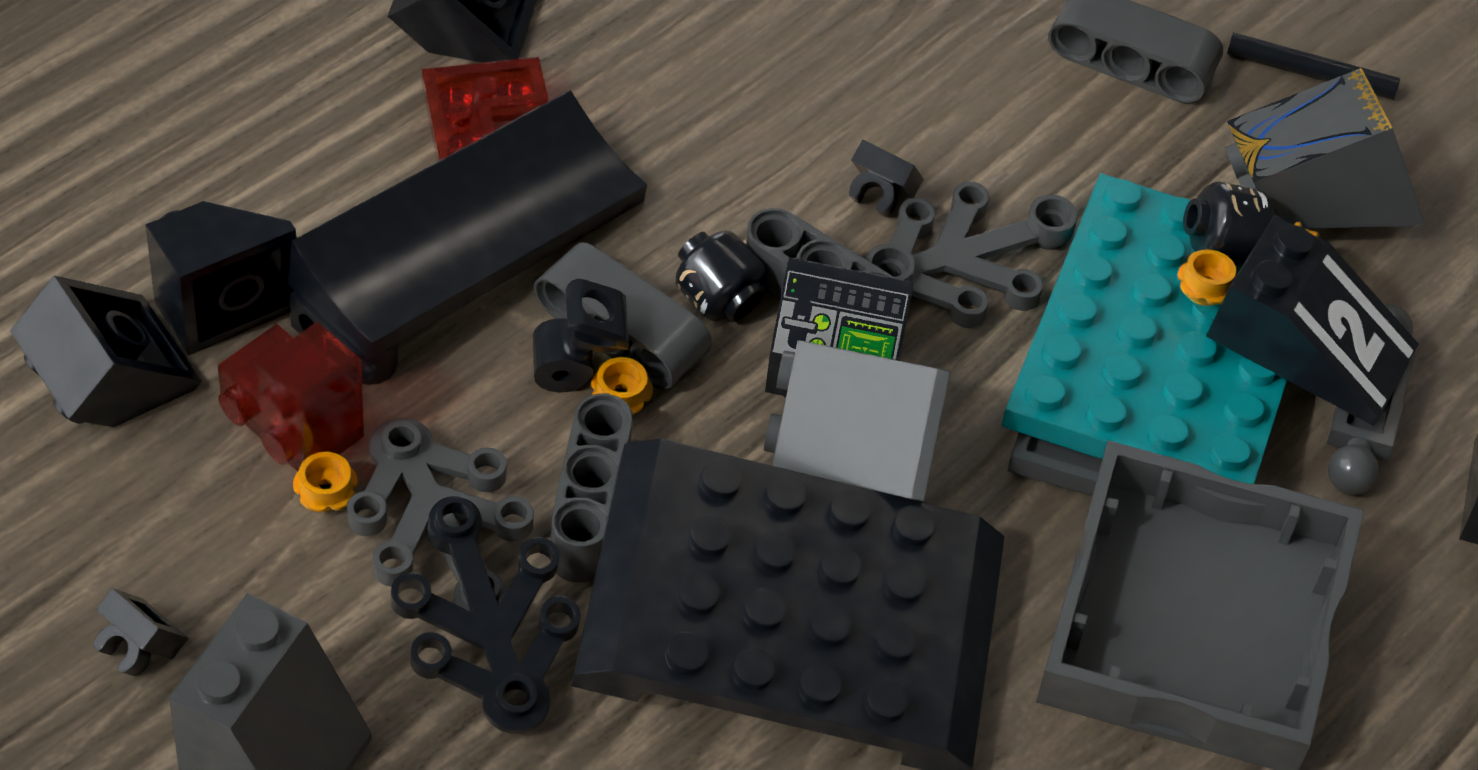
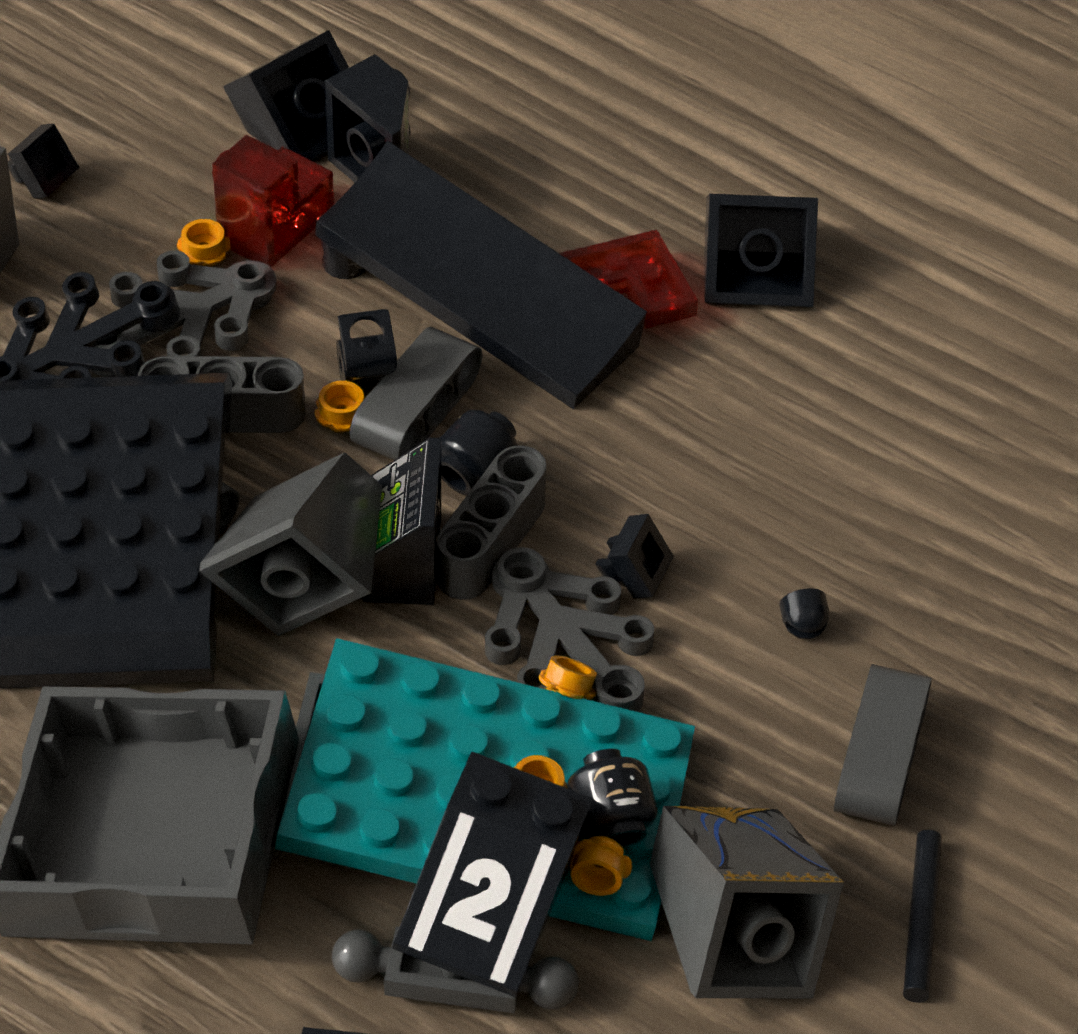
camera: 85 degrees right, 5 degrees down
none -> light orange plate [539,655,597,700]
none -> black hinge [779,588,830,639]

